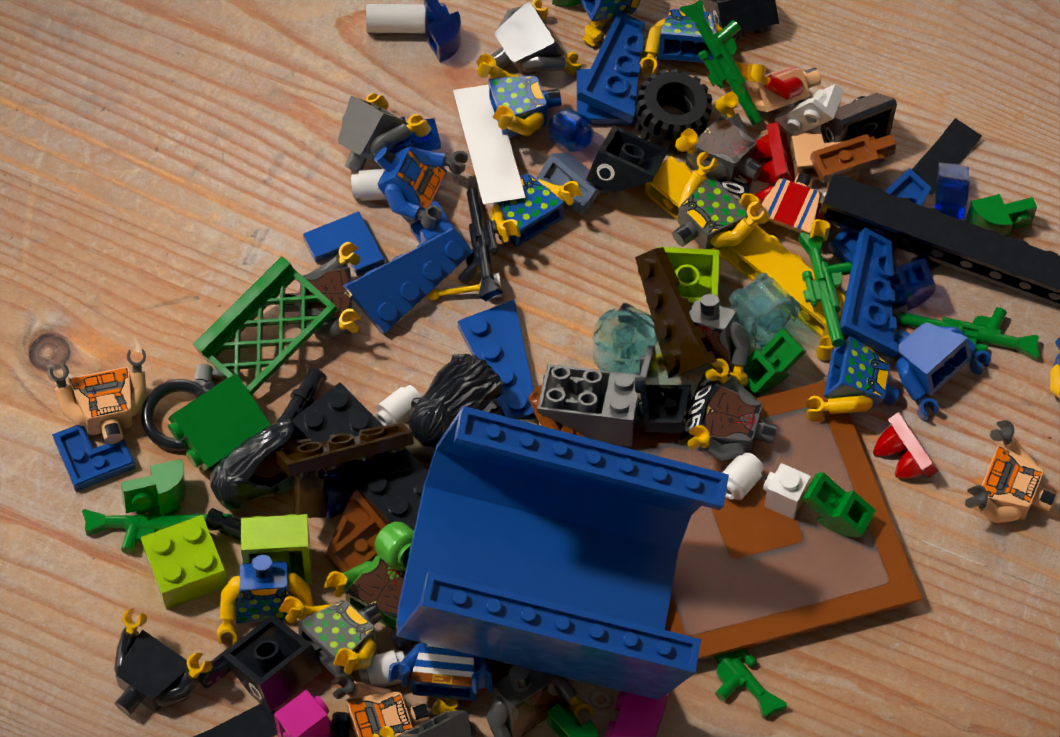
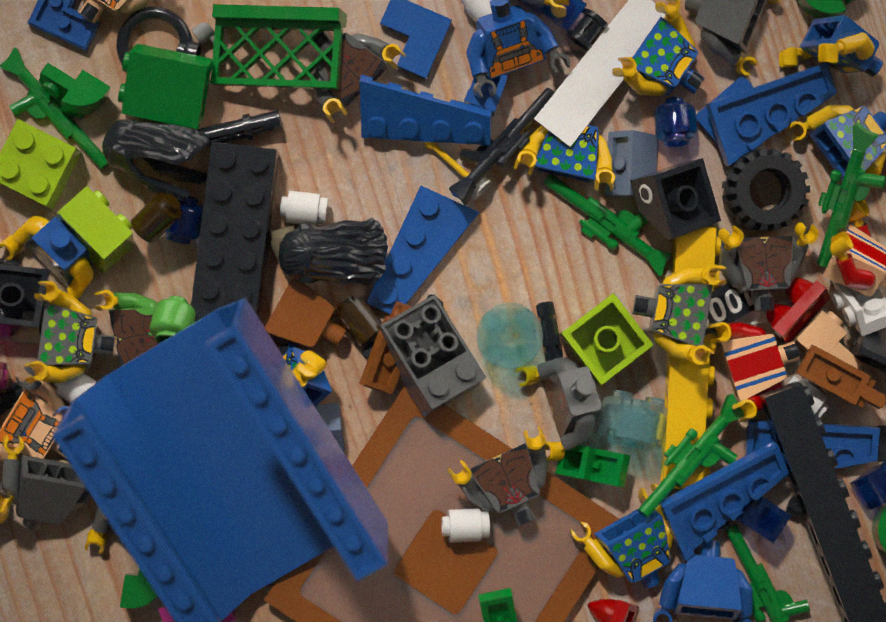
camera: 50 degrees right, 25 degrees up
black axle [205,508,241,541] -> none
dark brown wing [271,423,414,478] -> none
dark orange wing [324,490,386,573] -> none
dark brown wing [635,247,716,378] -> none
black bracket [635,345,692,434] -> none
black sticker [679,367,718,441] -> none
white brick [763,463,811,520] -> none
none -> green piece [543,173,671,276]
none -> black bush [566,8,608,51]

